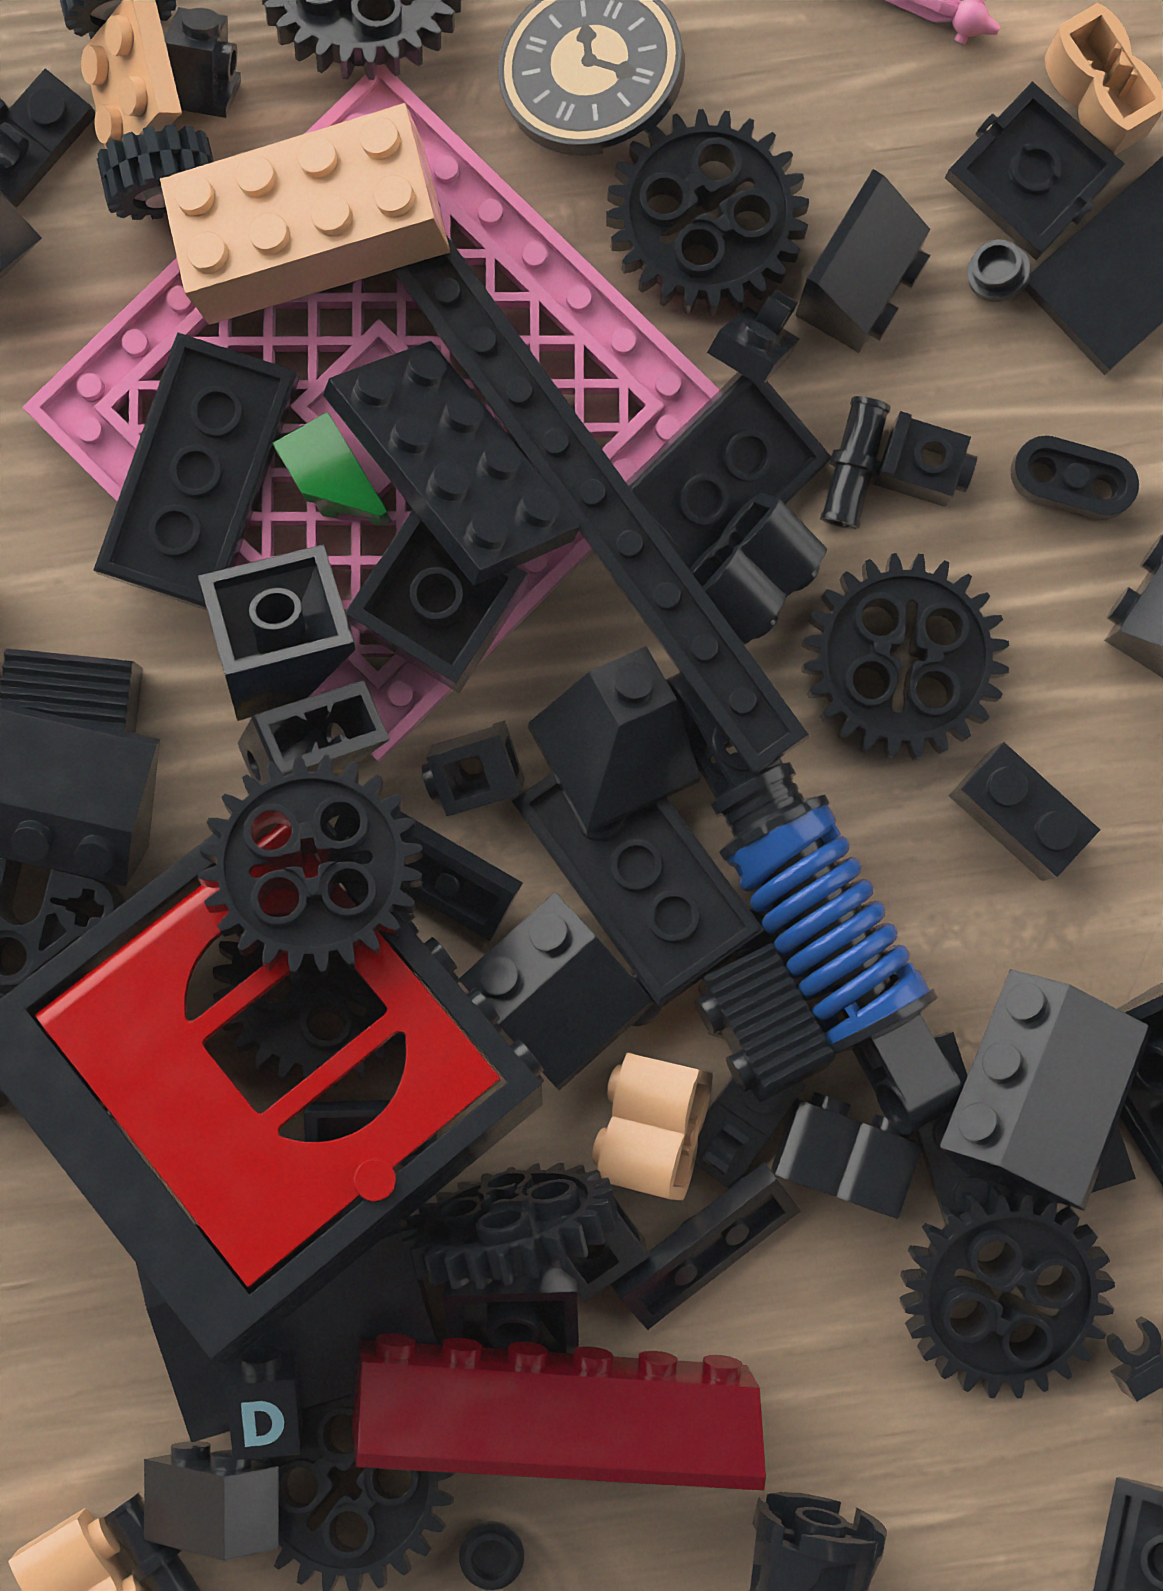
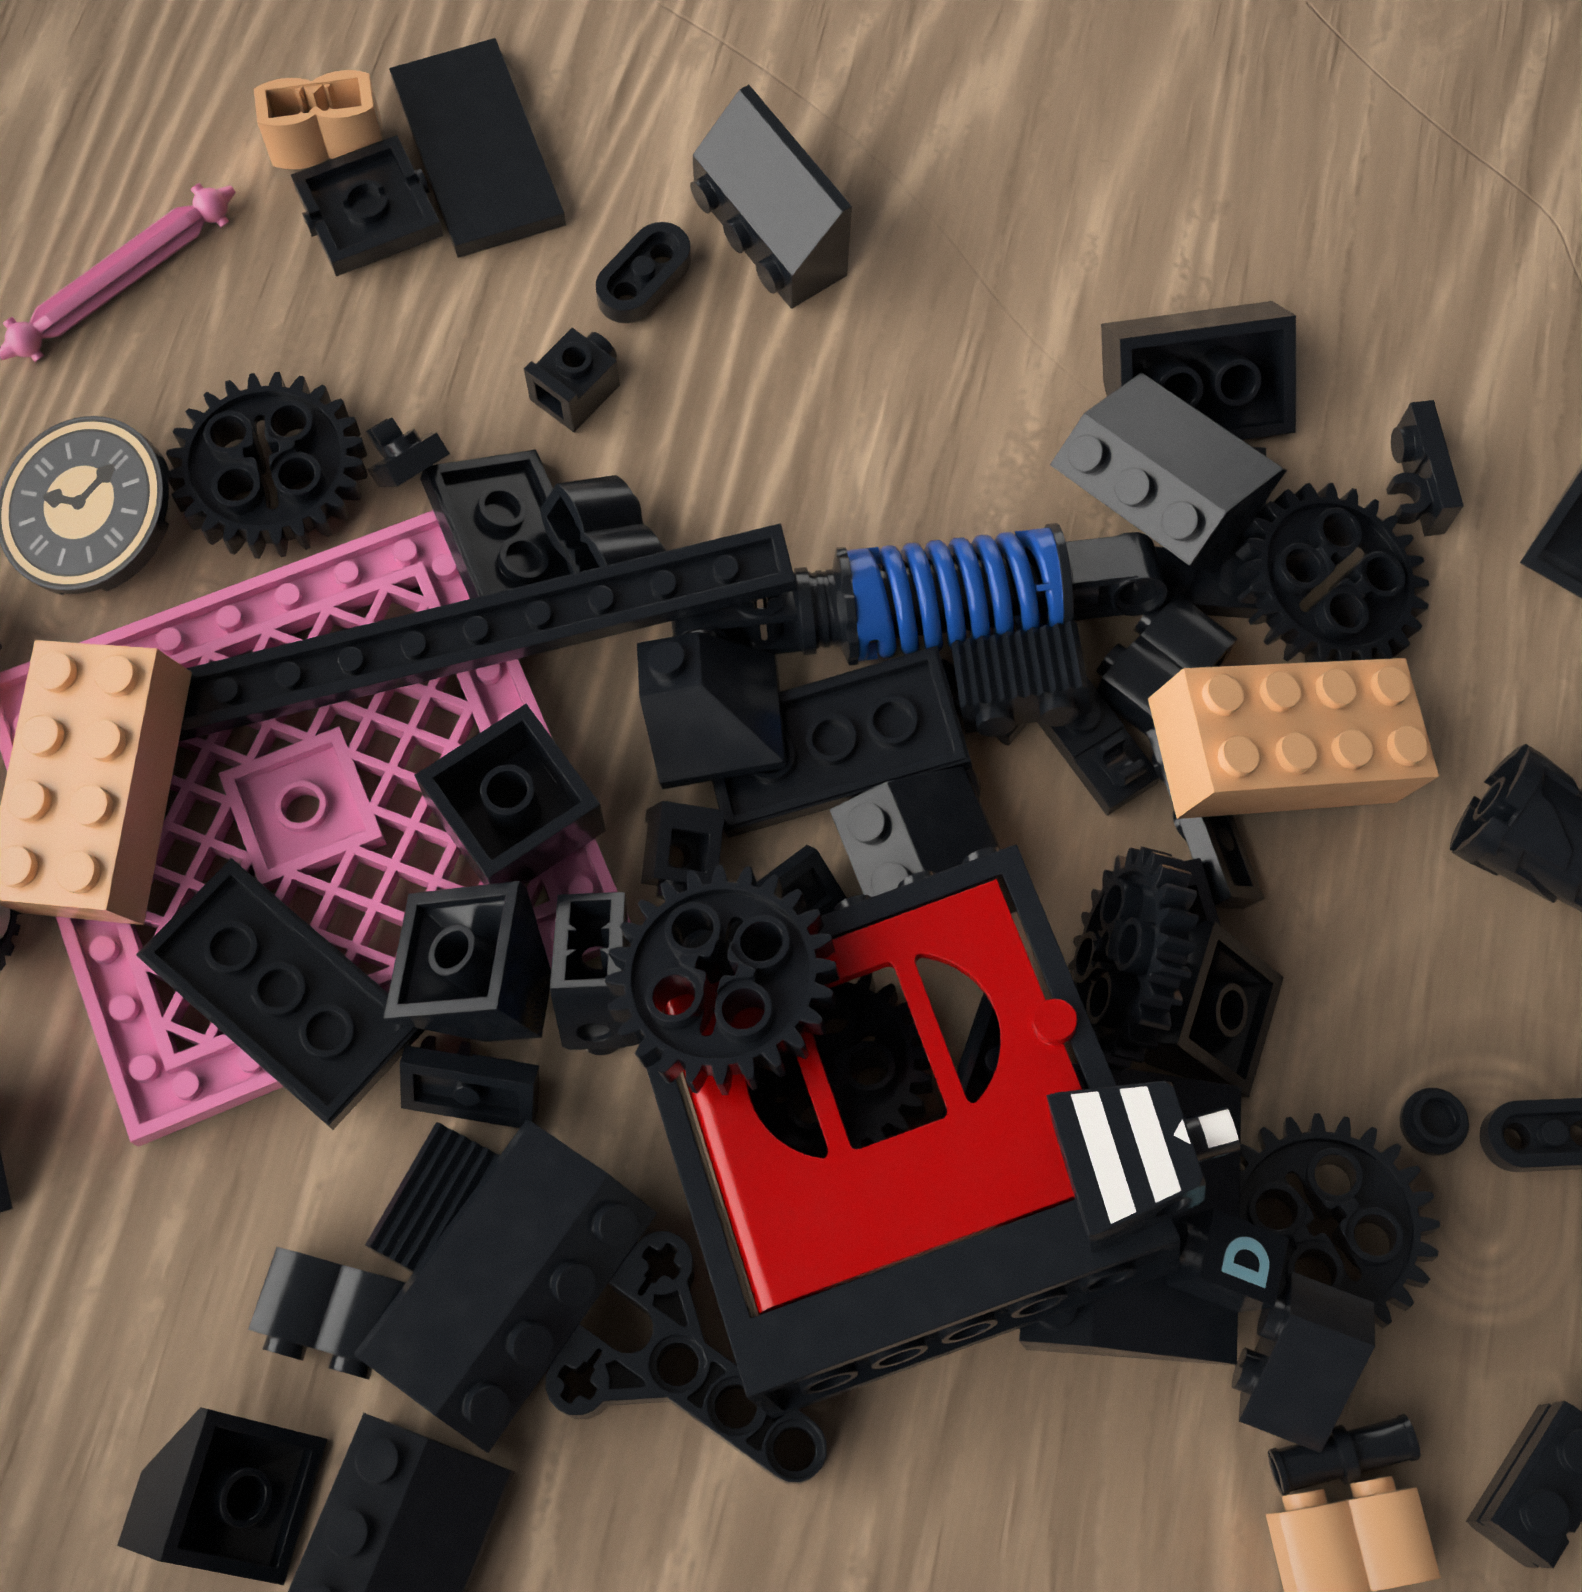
camera: 70 degrees left, 15 degrees down
green slope [273,412,392,526] -> none
black plate [323,341,581,586] -> none
dark red slope [351,1333,766,1491] -> none
light nougat brick [592,1053,713,1201] -> none
black slope [795,169,931,353] -> none
black gear [801,553,1010,760] -> none
black pin [820,396,891,529] -> none
black brick [948,742,1101,881] -> none
black plate [967,239,1031,302] -> none
none -> black plate [400,1035,539,1129]
none -> black torso [1046,1081,1241,1252]
none -> light nougat brick [1148,658,1439,819]

